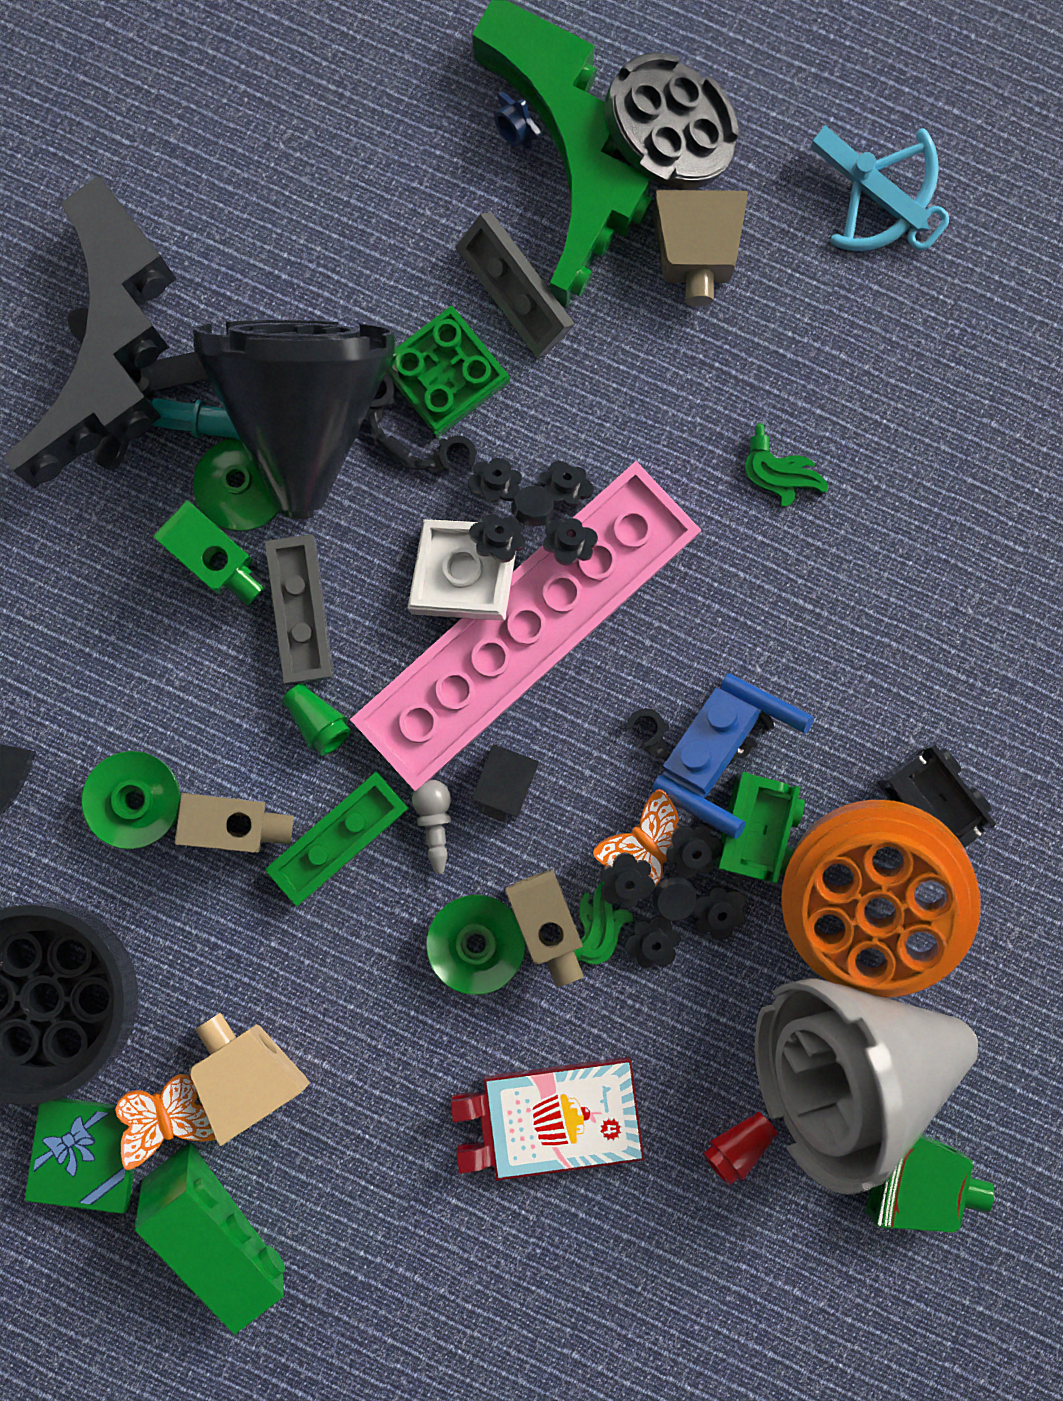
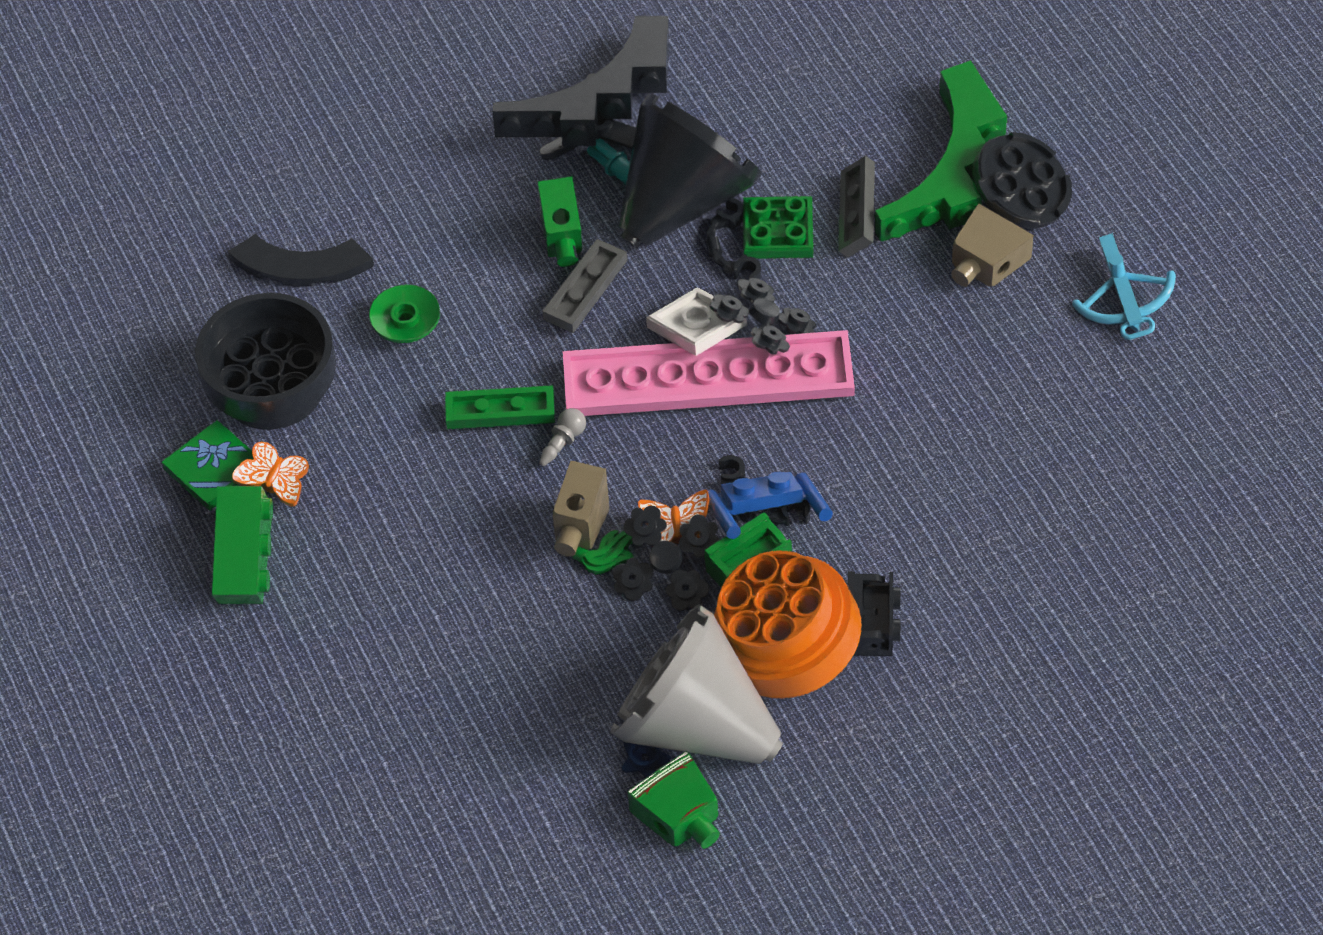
camera: 40 degrees right, 30 degrees down
dark tan torso [175,793,294,852] -> none
tan torso [189,1013,310,1146] -> none
green dish [193,438,280,532] -> none
green cone [282,683,351,756] -> none
green dish [426,895,525,995] -> none
tile [451,1057,644,1181] -> none
black brick [472,744,539,823] -> none
dark blue plate [494,92,542,150] -> none
red cone [703,1111,778,1186] -> none
green piece [744,423,828,507] -> none

